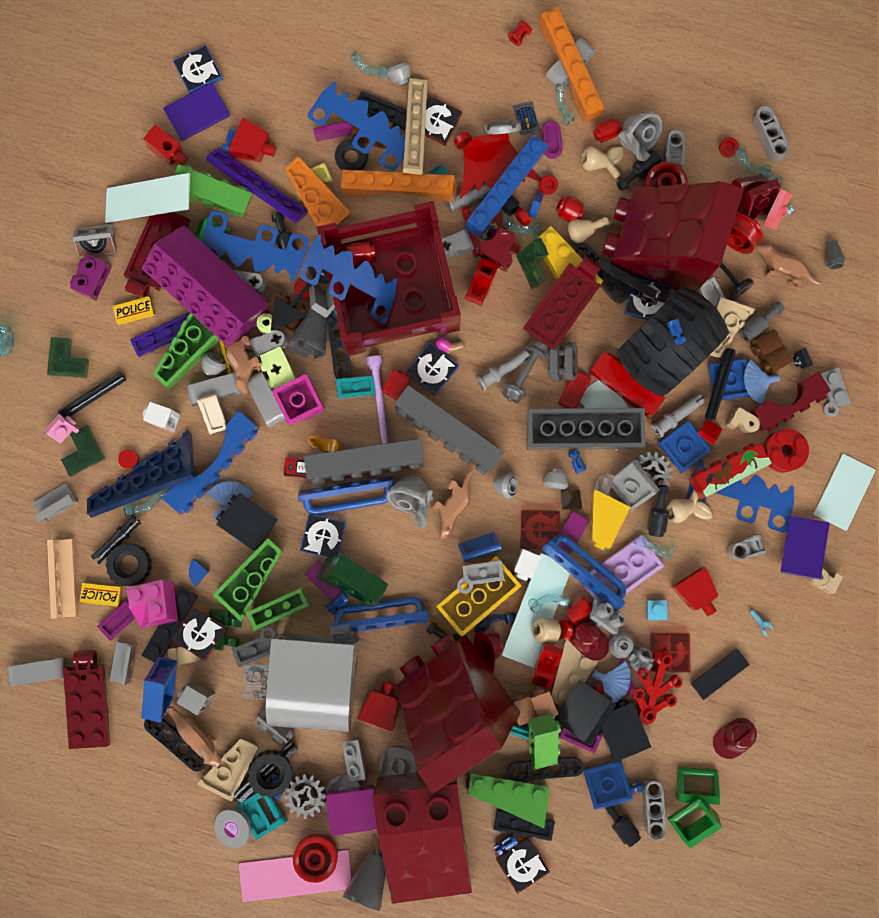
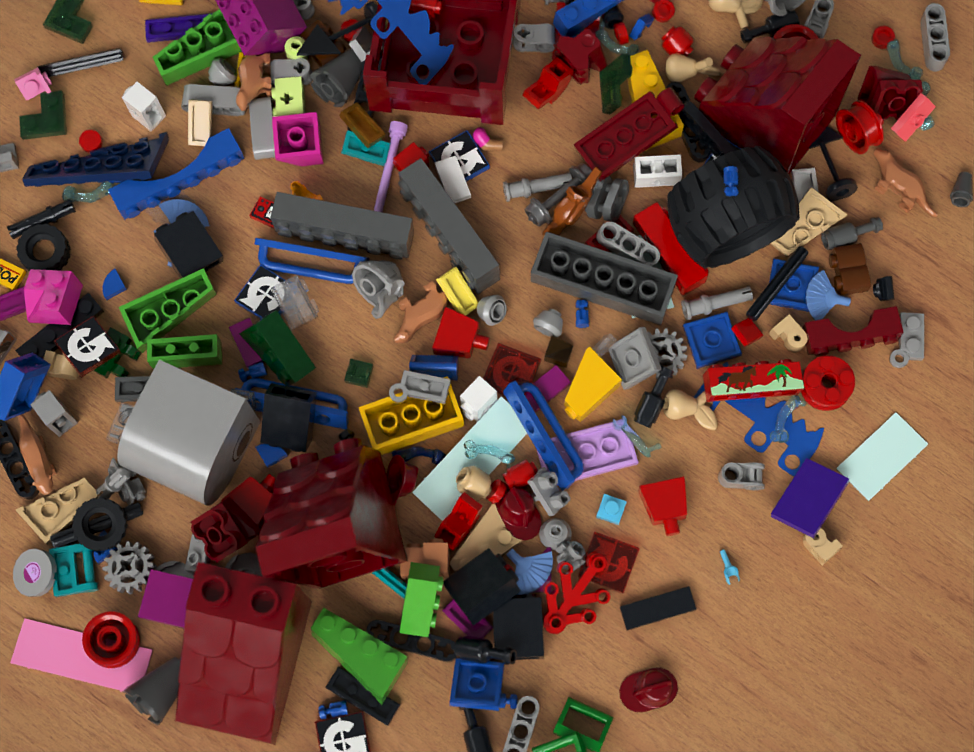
camera: 25 degrees right, 10 degrees down
none -> light grey axle [96,467,130,499]
none -> dark red piece [191,497,261,563]
none -> blue tile [255,444,288,468]
none -> black brick [260,383,317,452]
none -> clear brick [271,275,319,331]
none -> pearl gold tile [339,102,386,148]
none -> clear green tile [344,359,374,388]
none -> red torso [432,307,490,358]
none -> white tile [435,155,471,203]
none -> light yellow tile [436,267,478,316]
none -> black piece [454,635,517,665]
none -> dark orange animal [542,167,602,236]
none -> light grey beam [596,222,660,267]
none -> white brick [633,154,682,188]
none -> clear light blue piece [770,395,806,443]

